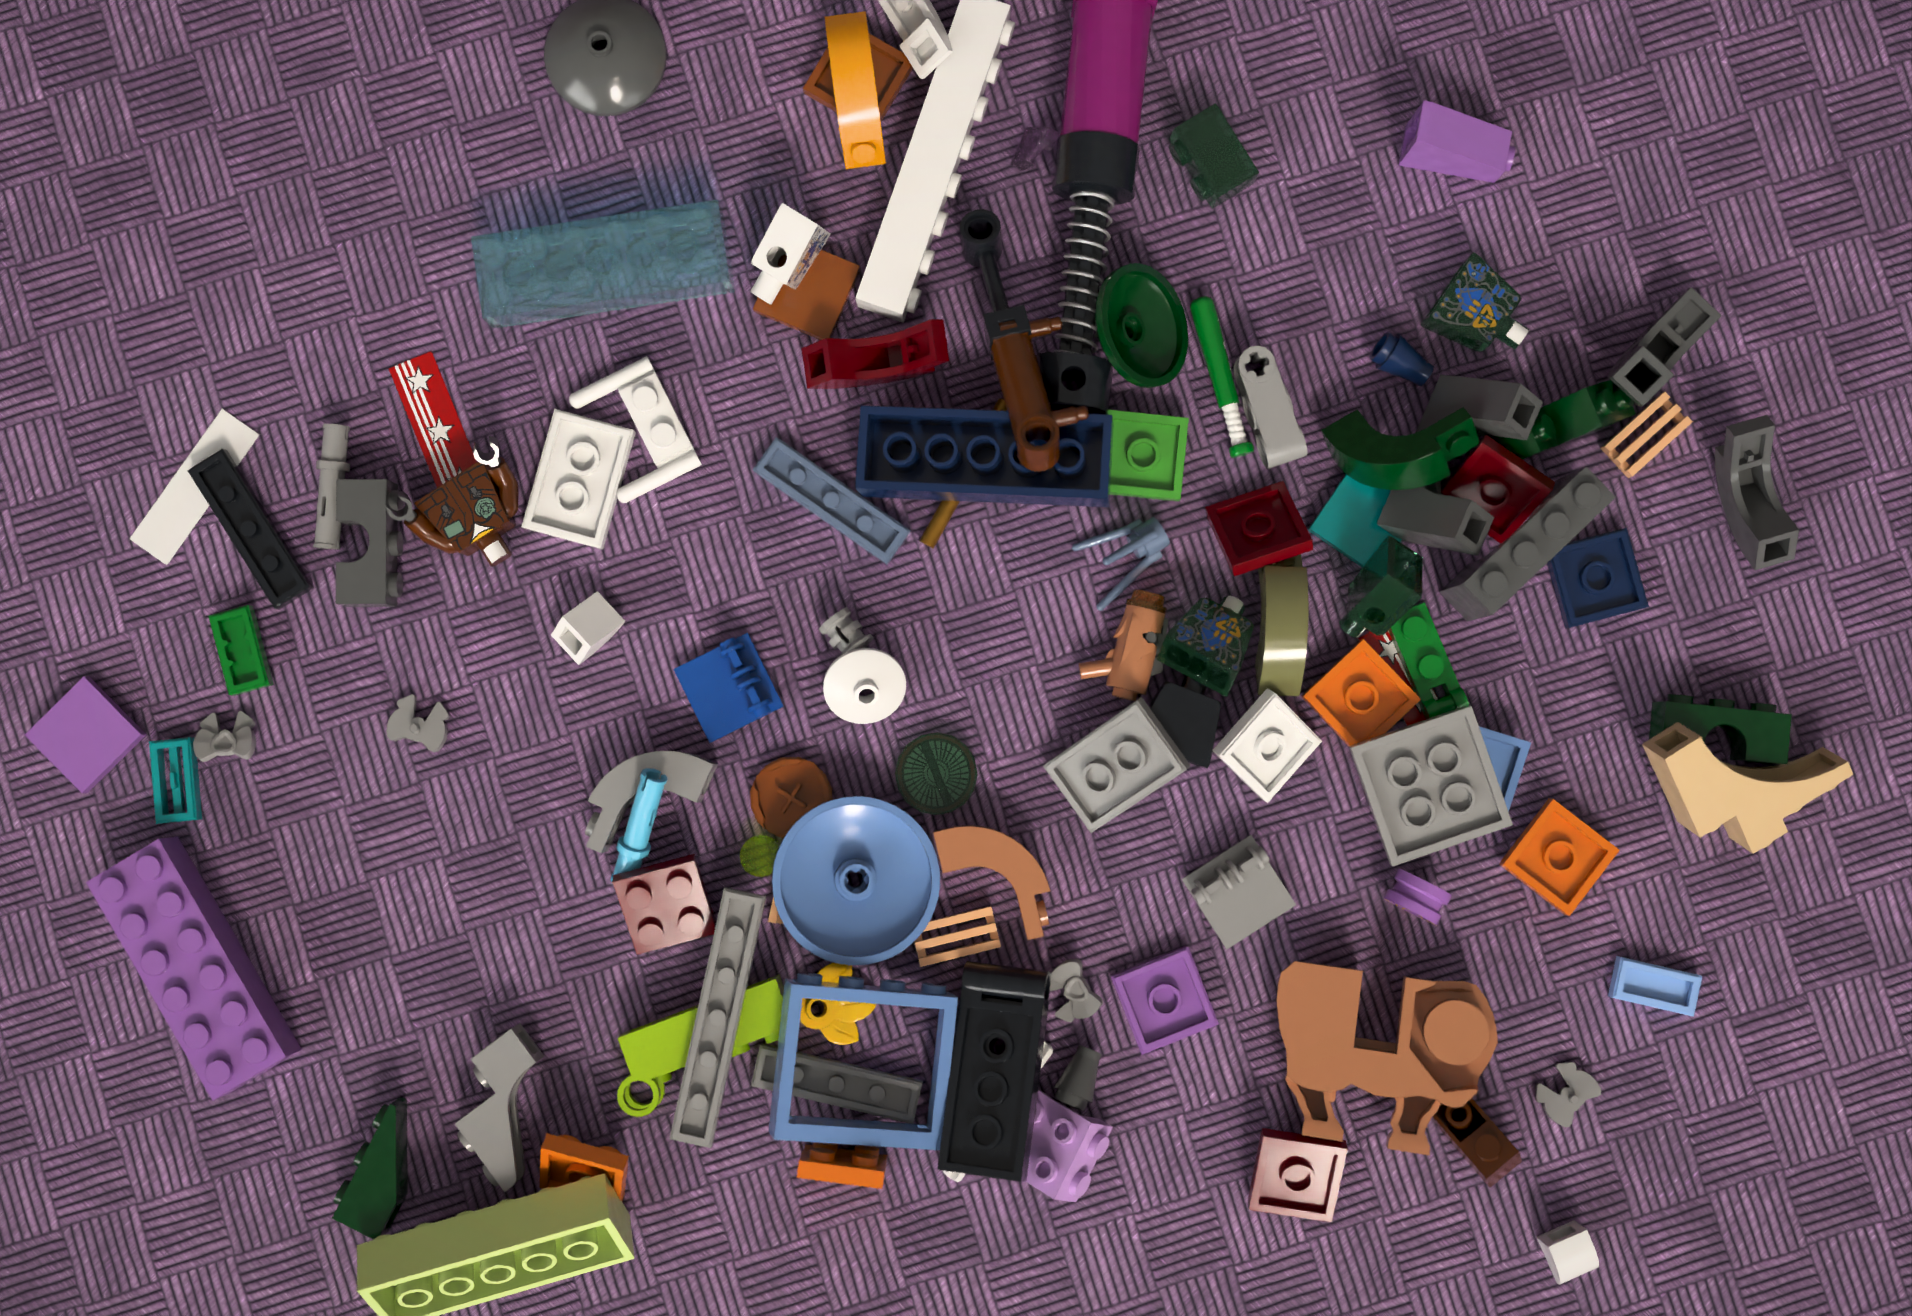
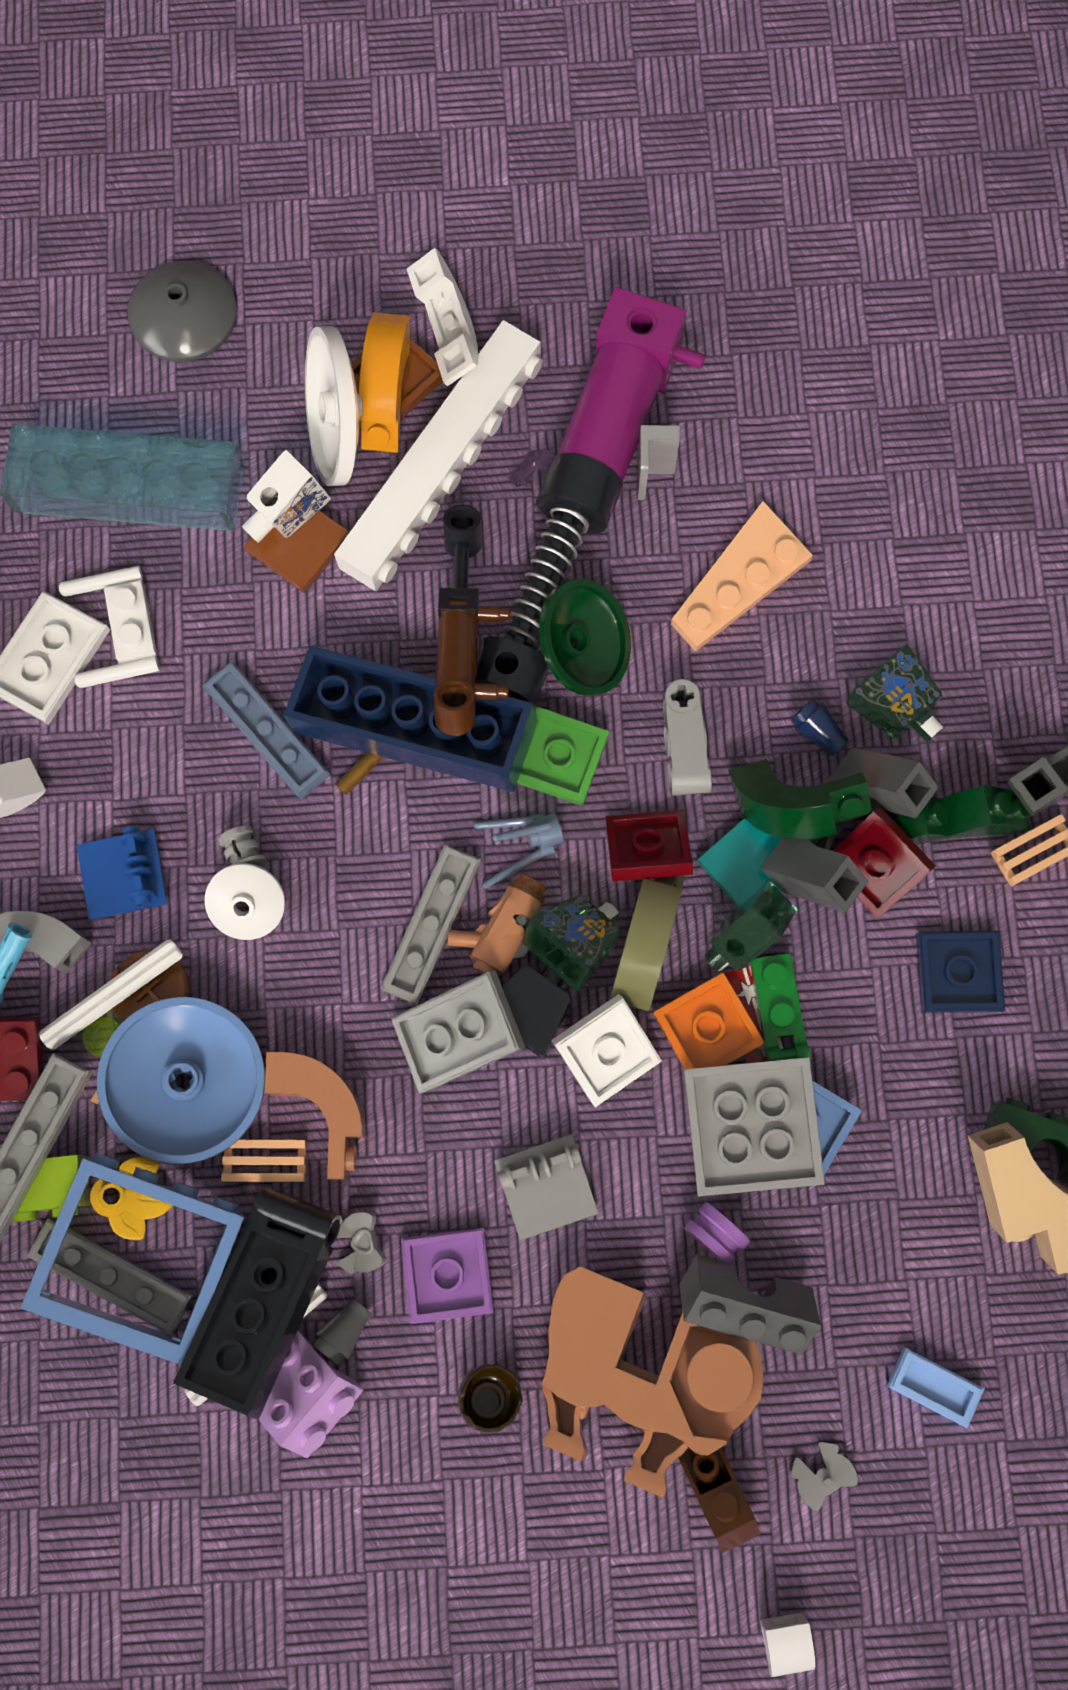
camera: 15 degrees right, 10 degrees down
orange plate [797,1142,888,1189] -> none
dark red arch [801,319,949,389] -> none
clear green tile [895,732,978,815] -> none
clear green brick [1169,103,1259,209] -> none
green piece [1190,296,1254,458] -> none
plate [1248,1128,1348,1222] -> none
medium lavender slope [1398,100,1515,183] -> none
dark grey arch [1439,466,1616,622] -> none
orange plate [1499,798,1620,916] -> none
none -> white axle [39,939,183,1050]
none -> white dish [305,326,363,486]
none -> light grey tile [381,845,481,1006]
none -> dark brown hair [458,1364,523,1433]
none -> light grey panel [637,425,680,500]
none -> light nougat wing [671,501,813,652]
none -> dark grey arch [679,1254,821,1355]

